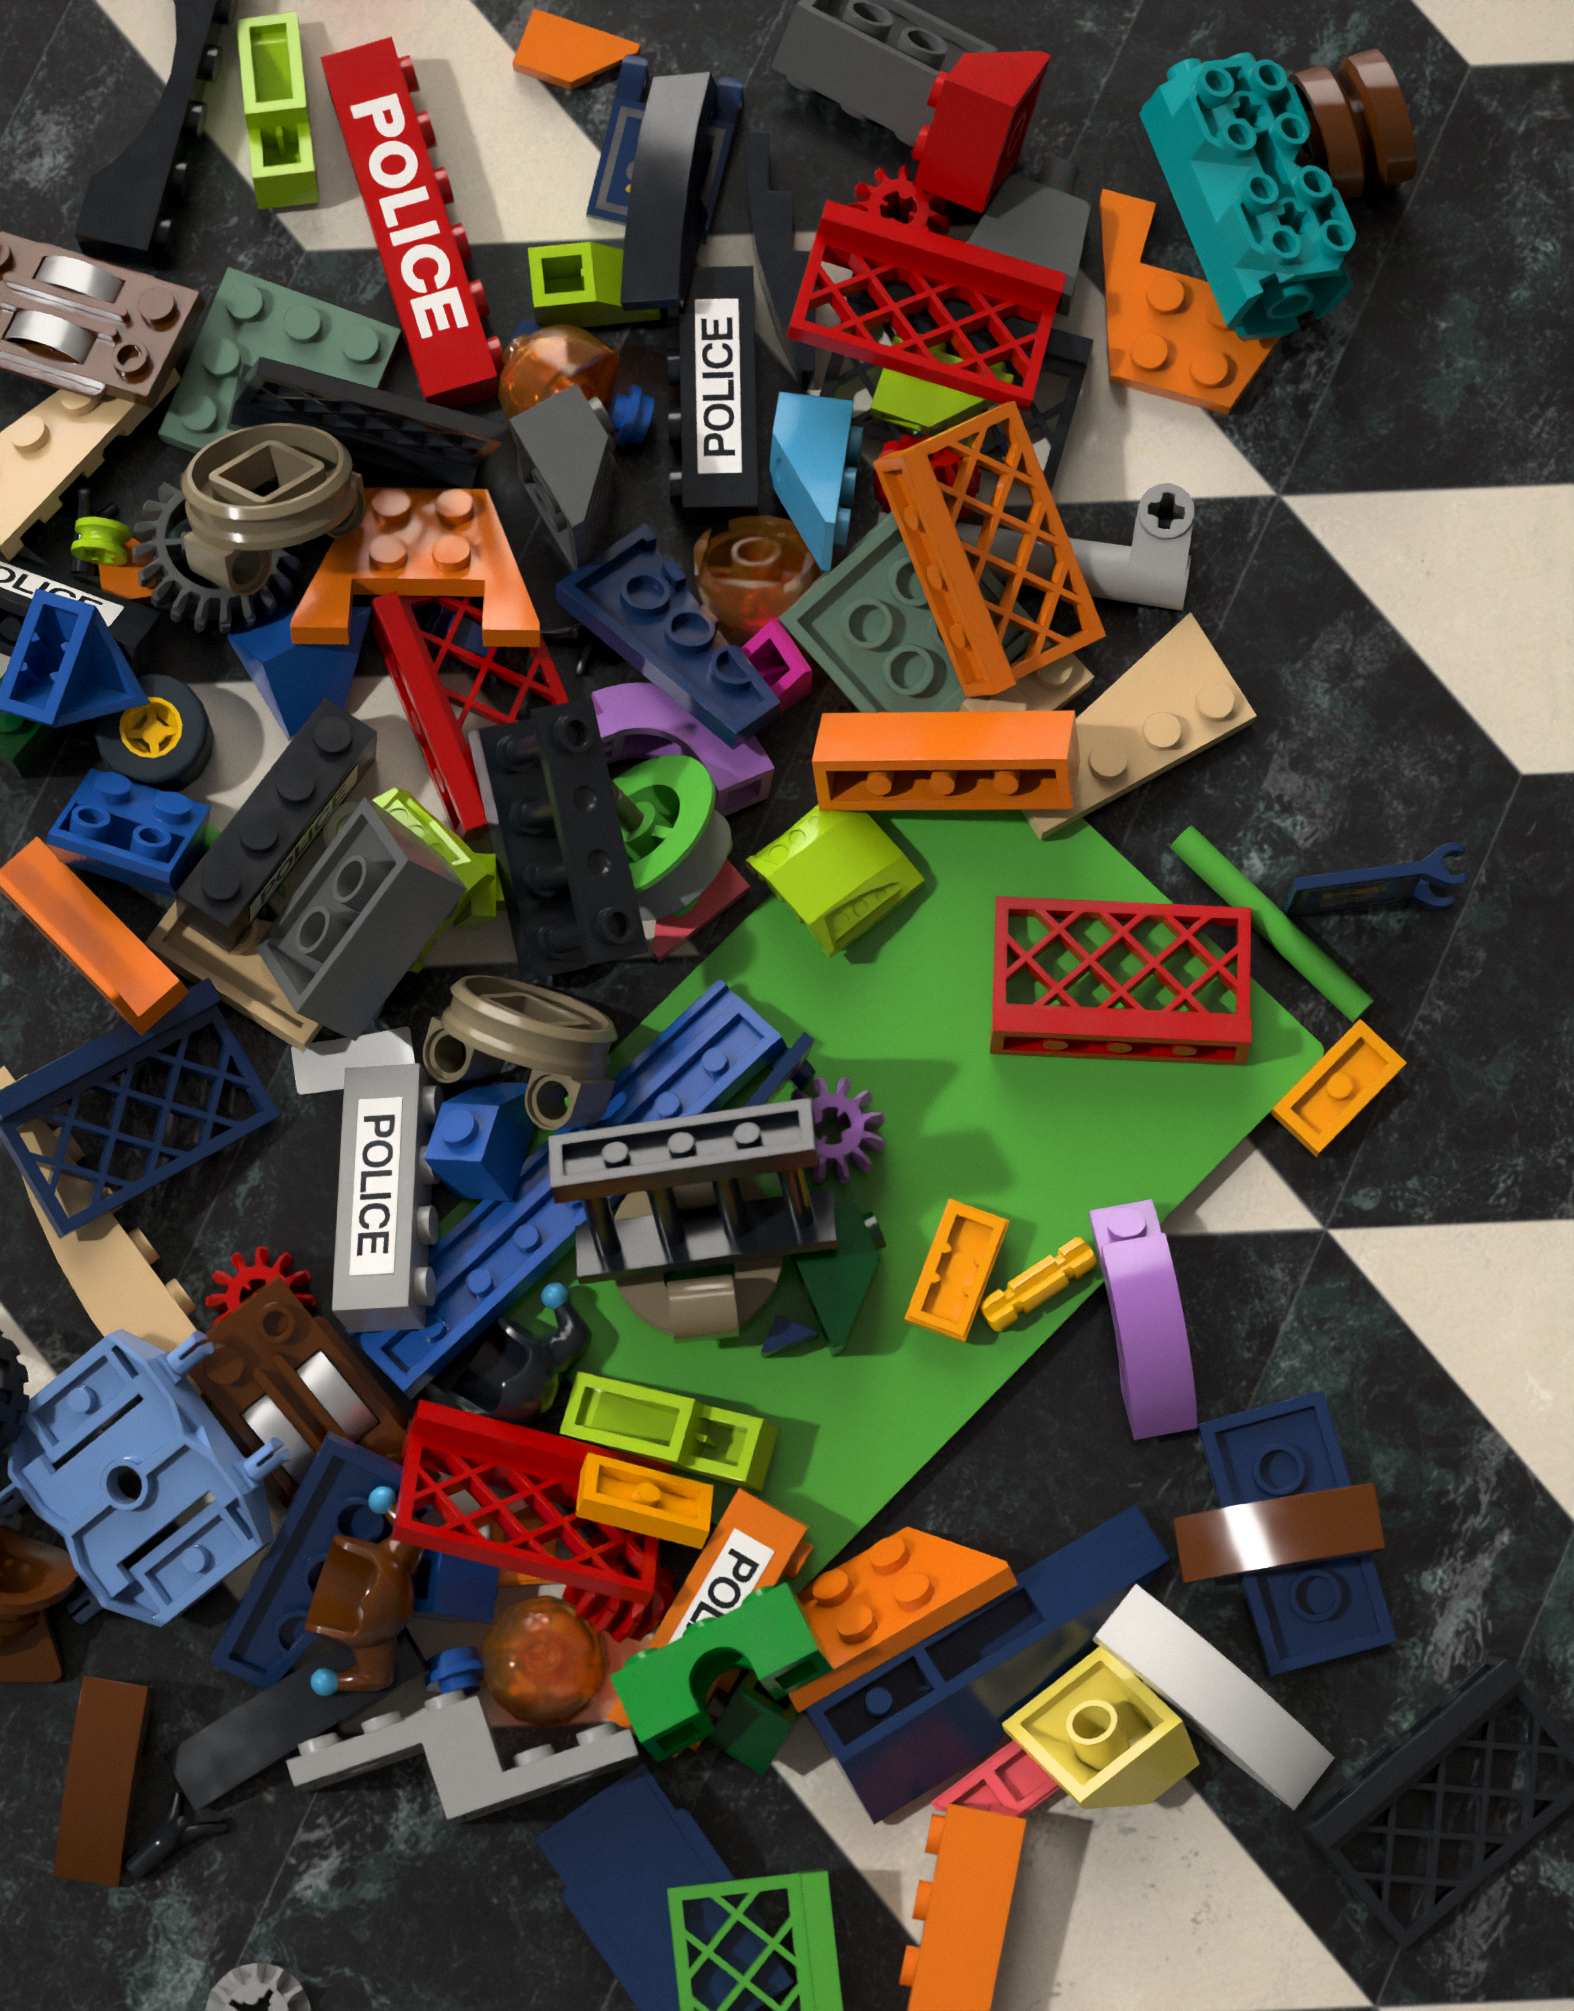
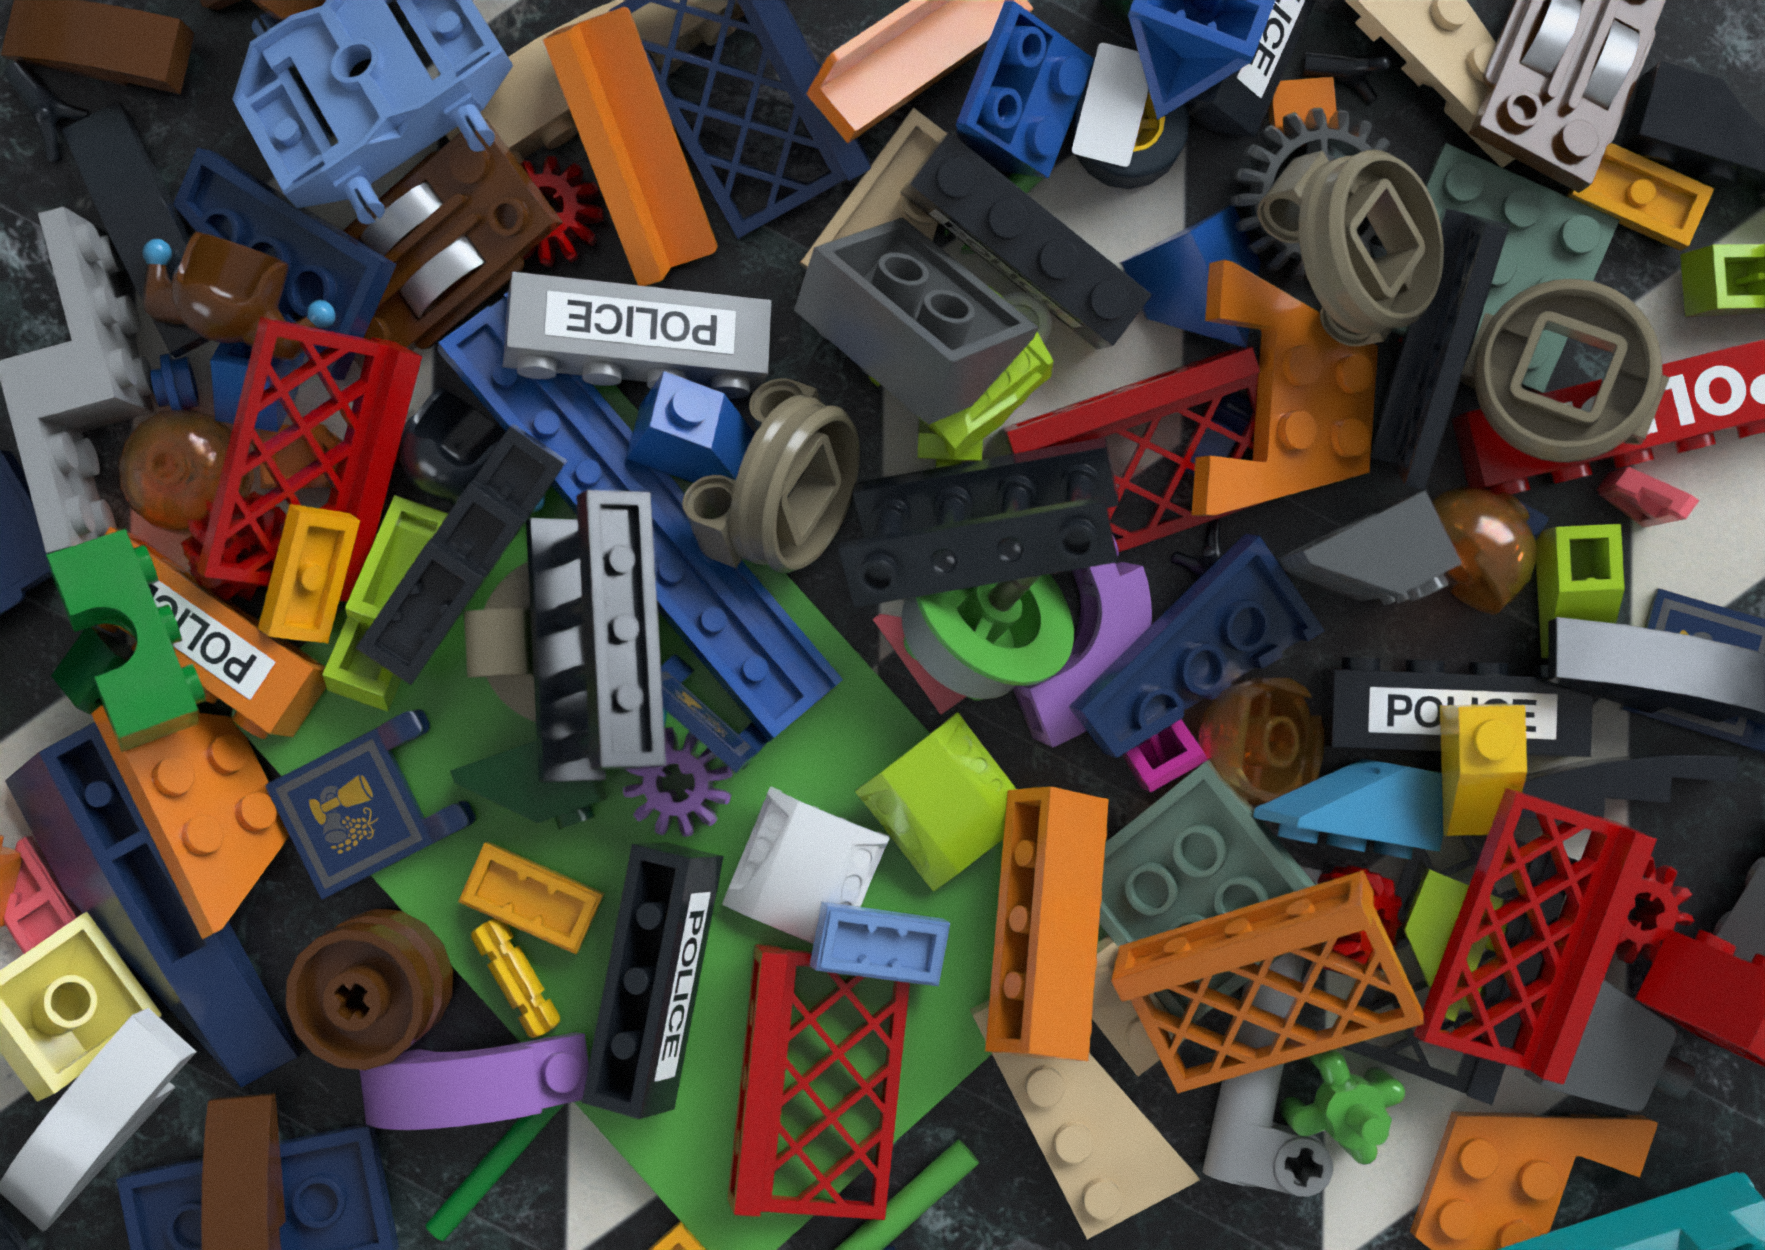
camera: 95 degrees right, 10 degrees up
lime bush [71,517,132,566] -> none
white sticker [291,1027,415,1095] -> none
blue plate [608,384,654,447] -> none
dark blue piece [761,1314,819,1358] -> none
none -> dark blue flag [265,709,476,900]
none -> reddish brown wheel [286,909,453,1071]
none -> black slope [356,424,568,685]
none -> green bar [425,1104,565,1241]
none -> orange panel [543,7,718,286]
none -> black brick [582,842,724,1119]
none -> white slope [722,786,890,944]
none -> medium blue plate [810,902,950,986]
none -> white sticker [1072,43,1149,167]
none -> bright green plant [1279,1049,1405,1165]
none -> yellow slope [1440,704,1527,836]
none -> dark tan piece [1460,279,1670,462]
none -> light orange plate [1567,143,1714,251]
none -> coral tile [1596,467,1699,528]

